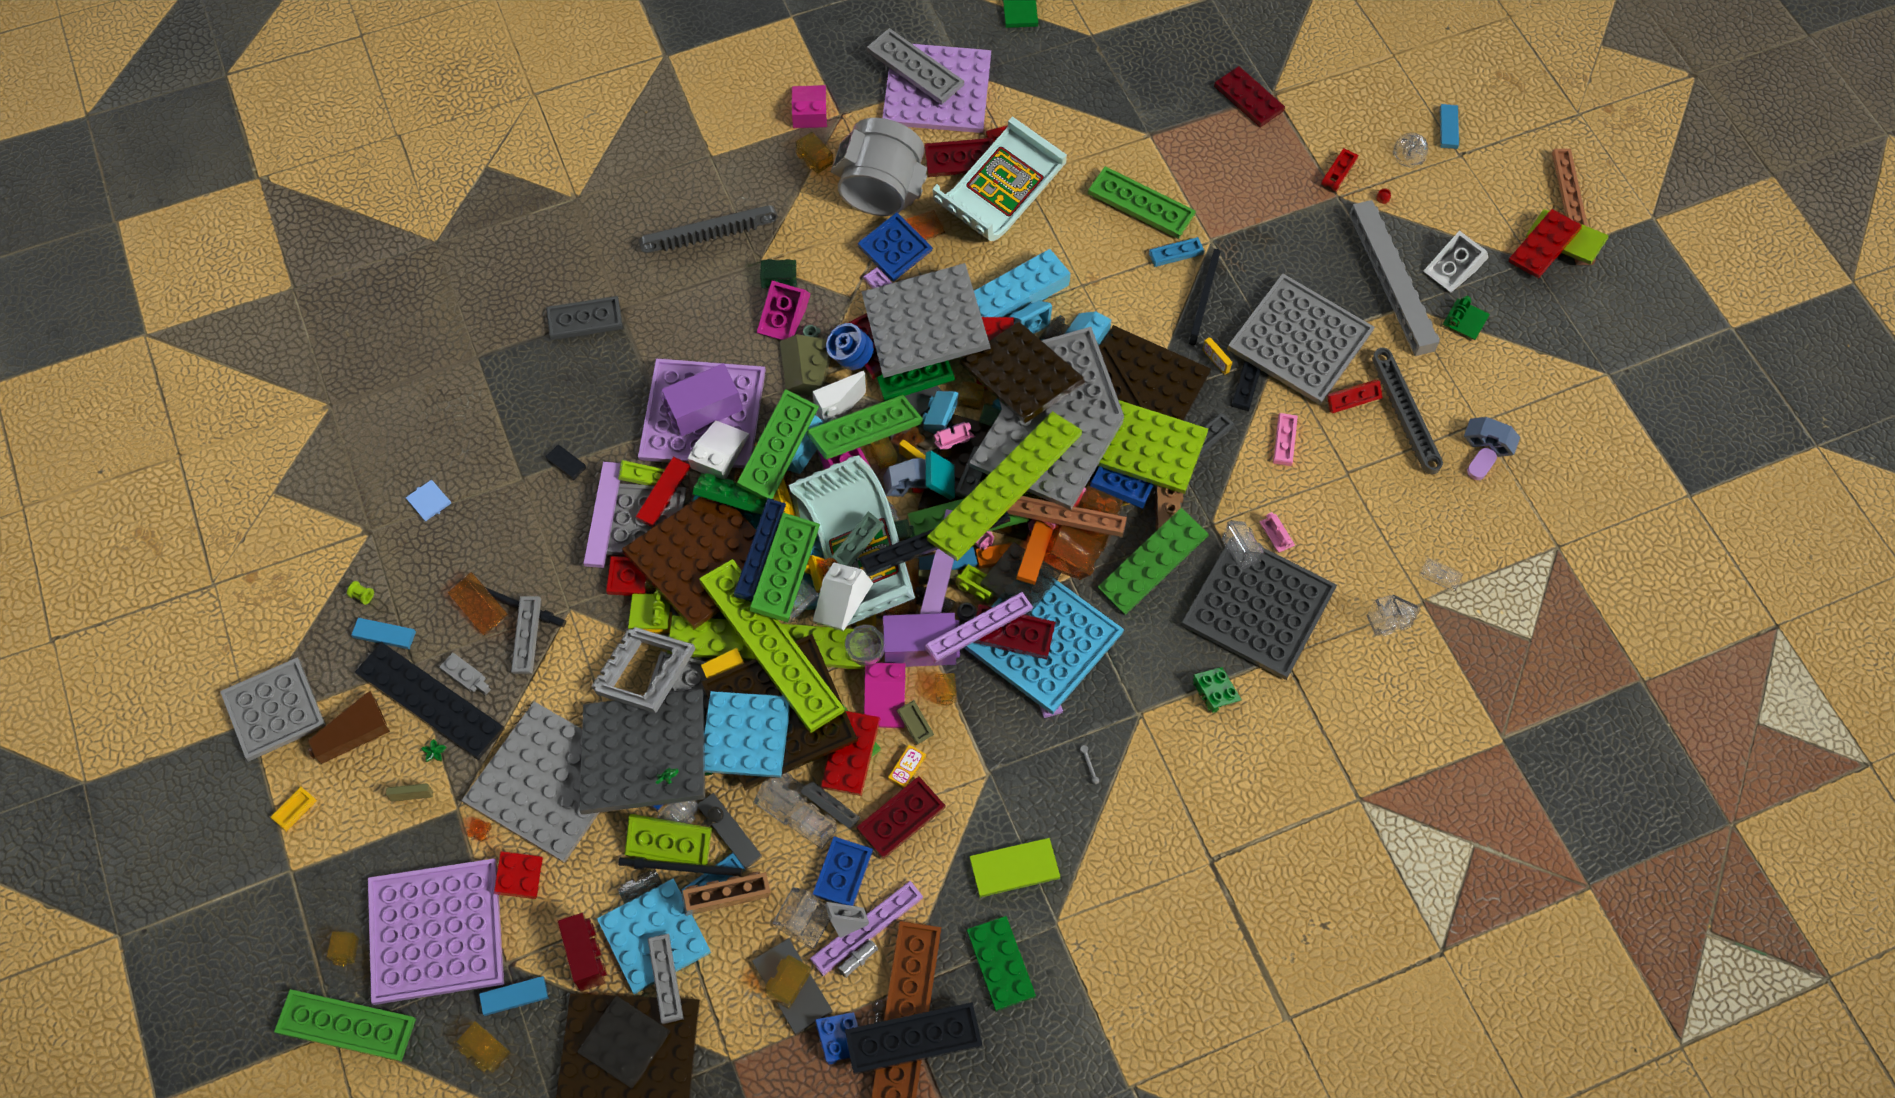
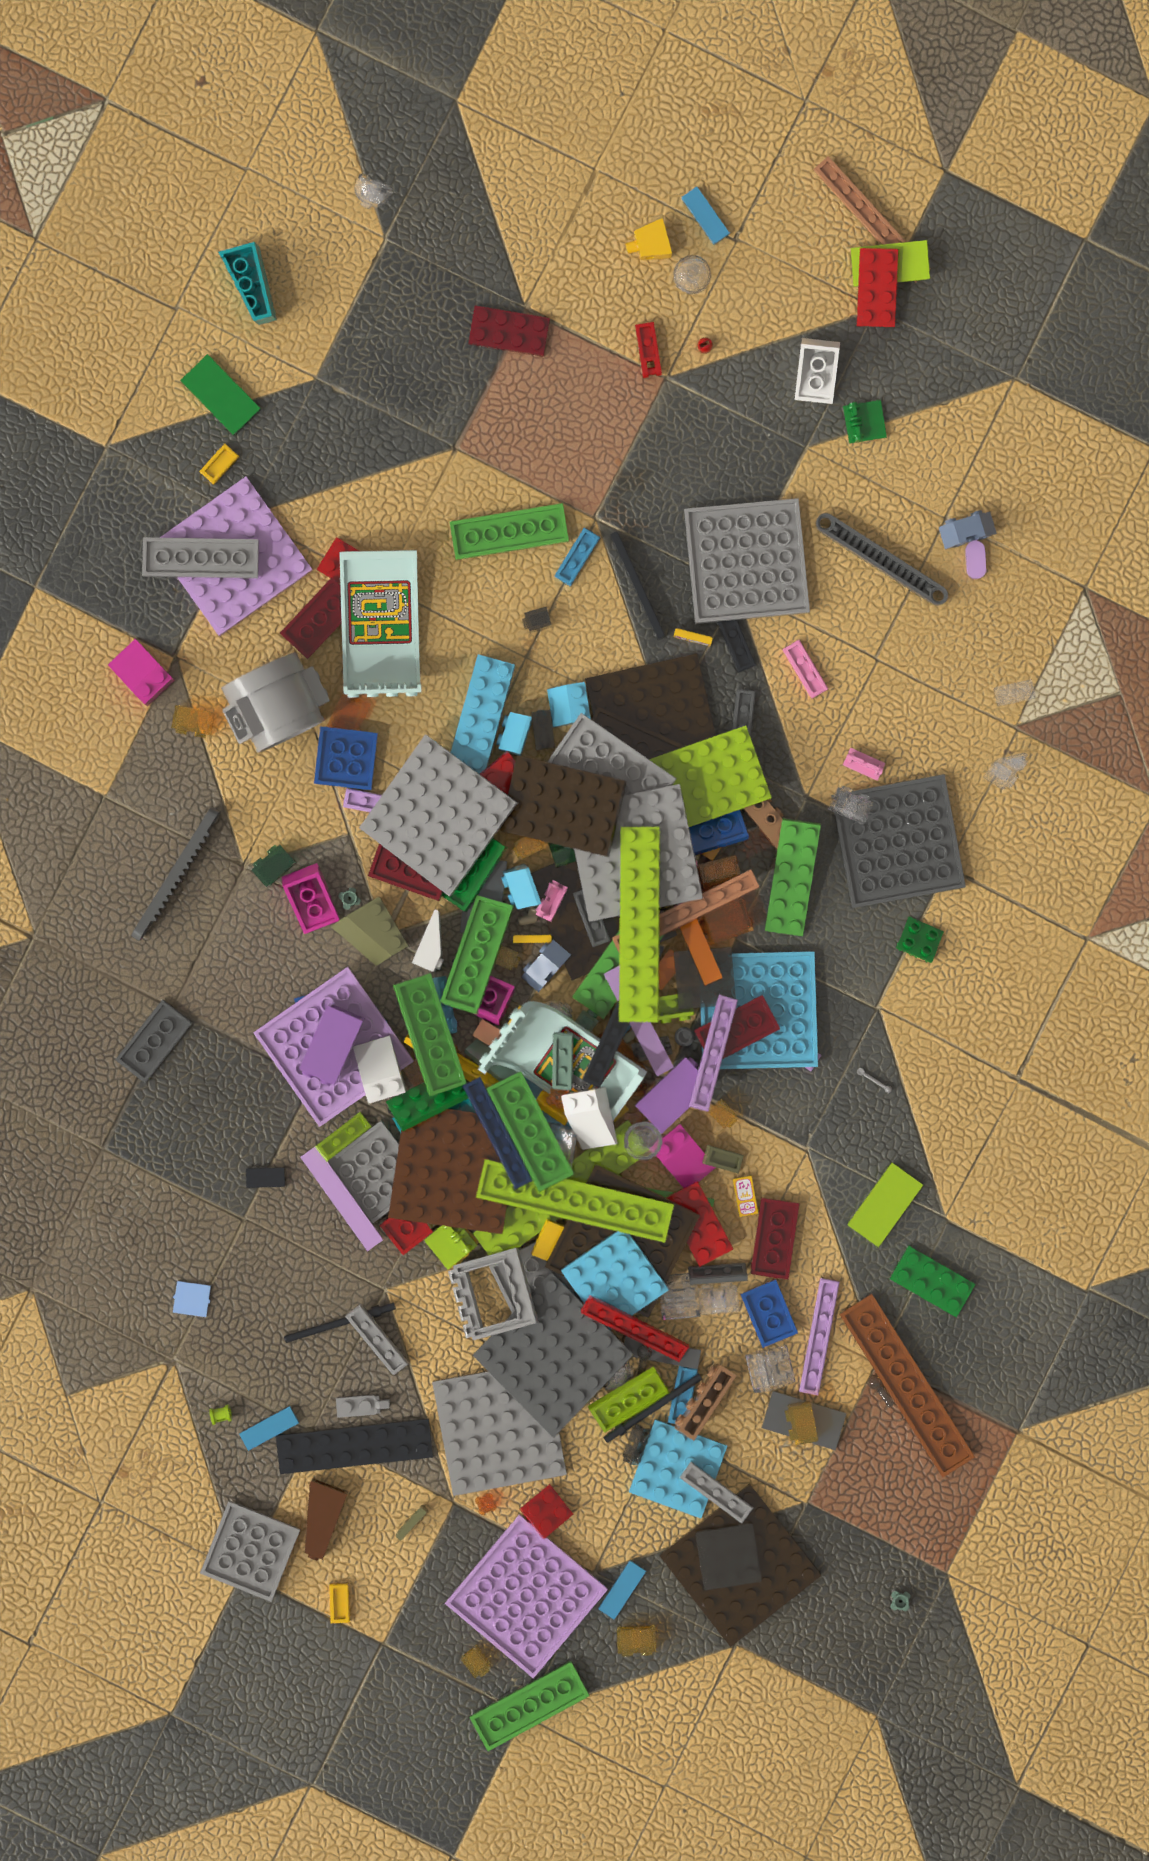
camera: 35 degrees left, 25 degrees up
green plant [421,739,447,762] -> none
clear orange piece [448,572,508,635] -> none
dark red brick [558,912,607,991] -> none
red tile [636,456,690,528] -> none
green plant [655,768,679,784] -> none
blue hinge [815,1012,858,1065] -> none
light grey slope [825,902,869,938] -> none
blue wheel [826,323,874,370] -> none
light grey pin [837,939,878,978] -> none
black plate [845,1002,982,1075] -> none
clear orange plate [903,427,925,448] -> none
teal tile [926,451,955,500] -> none
red plate [1327,379,1383,413] -> none
light grey brick [1349,200,1440,356] -> none
none -> yellow tile [199,443,239,485]
none -> clear smoke brick [522,607,552,633]
none -> red tile [580,1295,689,1362]
none -> yellow torso [625,218,672,260]

